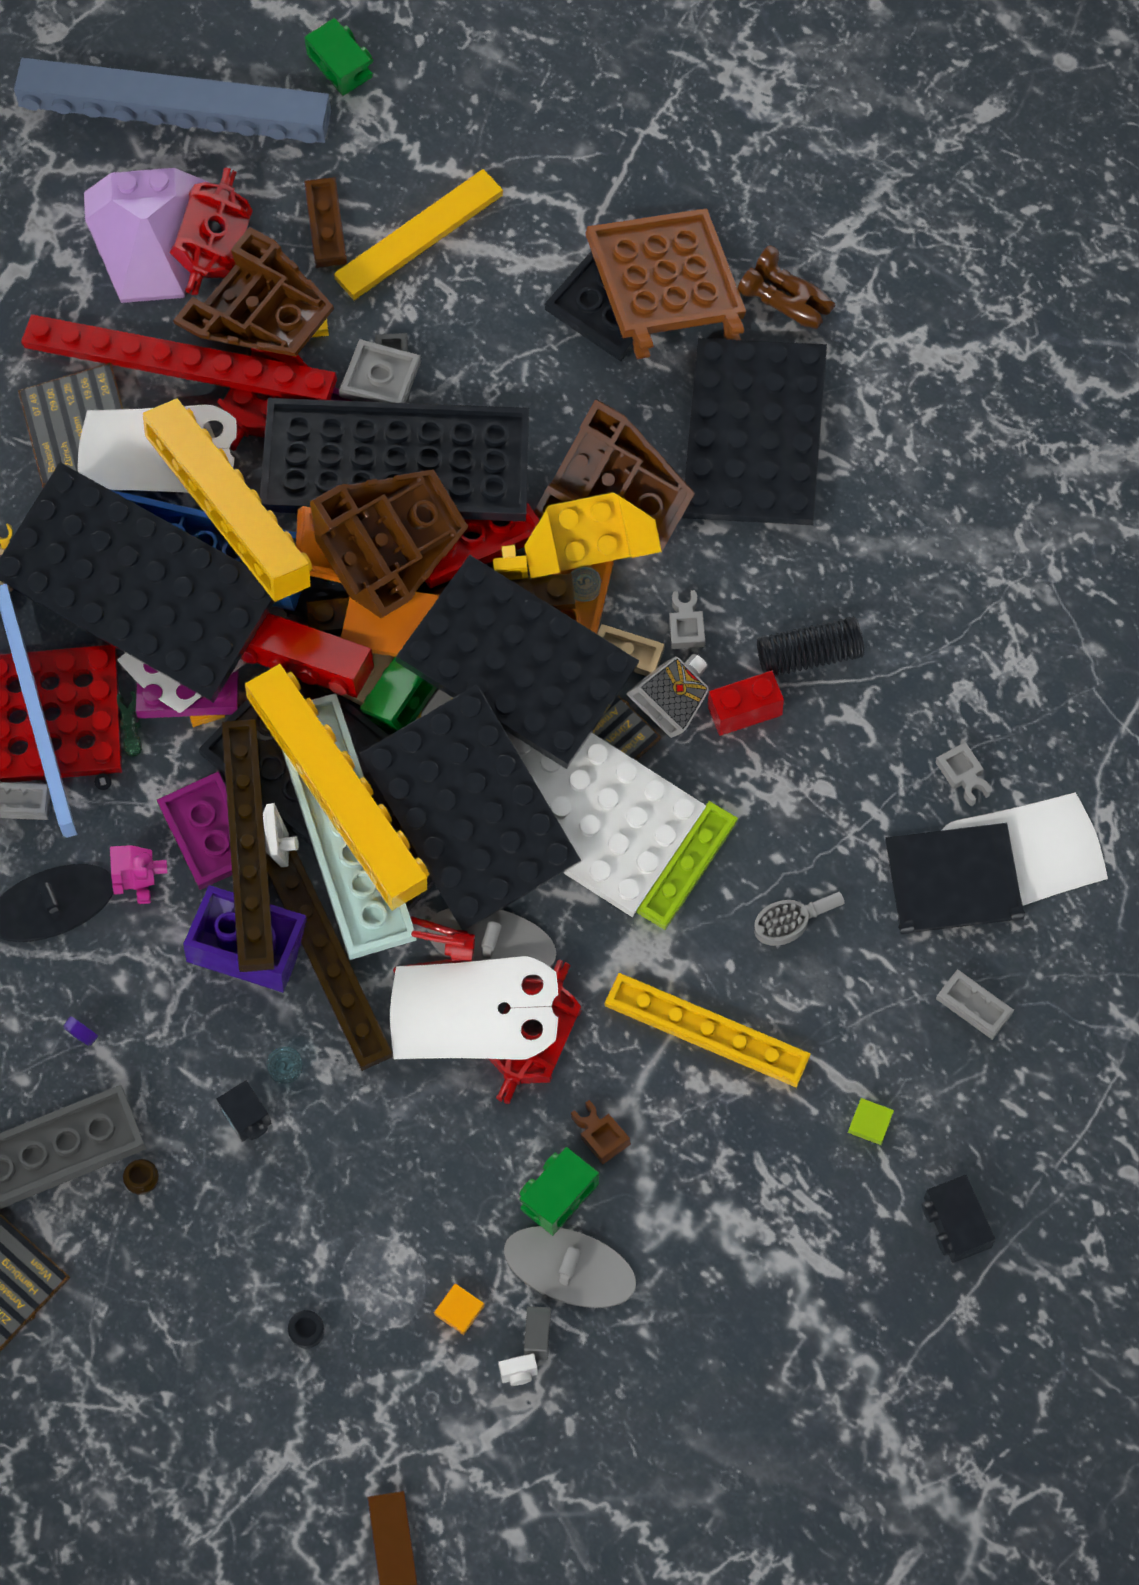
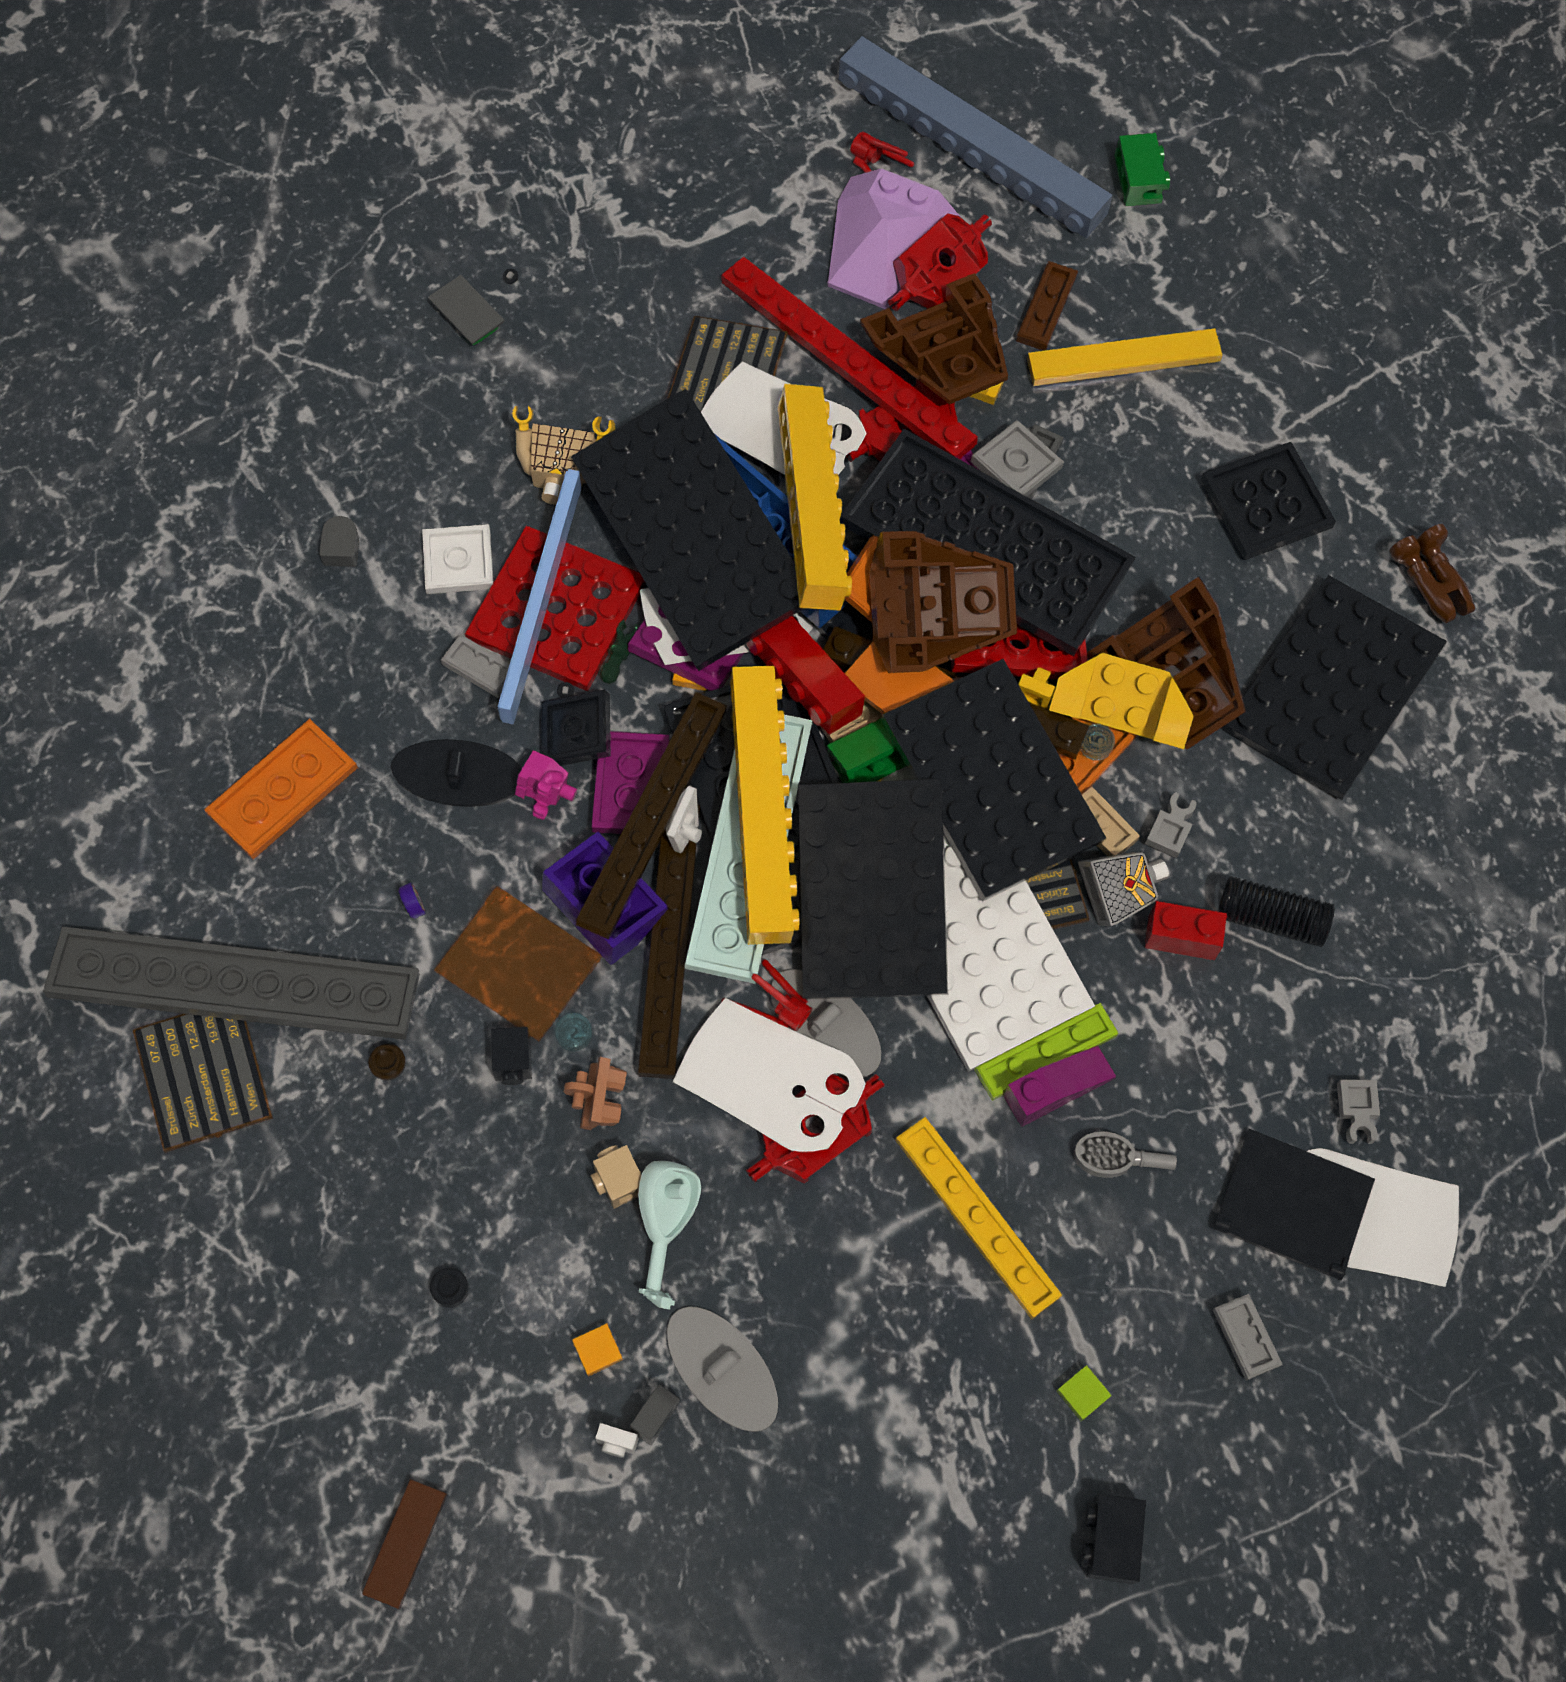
camera: 25 degrees right, 0 degrees up
green brick [519,1147,599,1236] -> none
reddish brown plate [571,1100,631,1164] -> none
dark orange plate [585,208,746,359] -> none
none -> clear orange piece [434,886,602,1042]
none -> black tile [542,689,611,766]
none -> nougat hips [563,1057,627,1130]
none -> tan brick [590,1145,641,1209]
none -> light aqua piece [638,1161,701,1309]
none -> red plant [850,132,914,173]
none -> magenta slope [1003,1046,1116,1127]

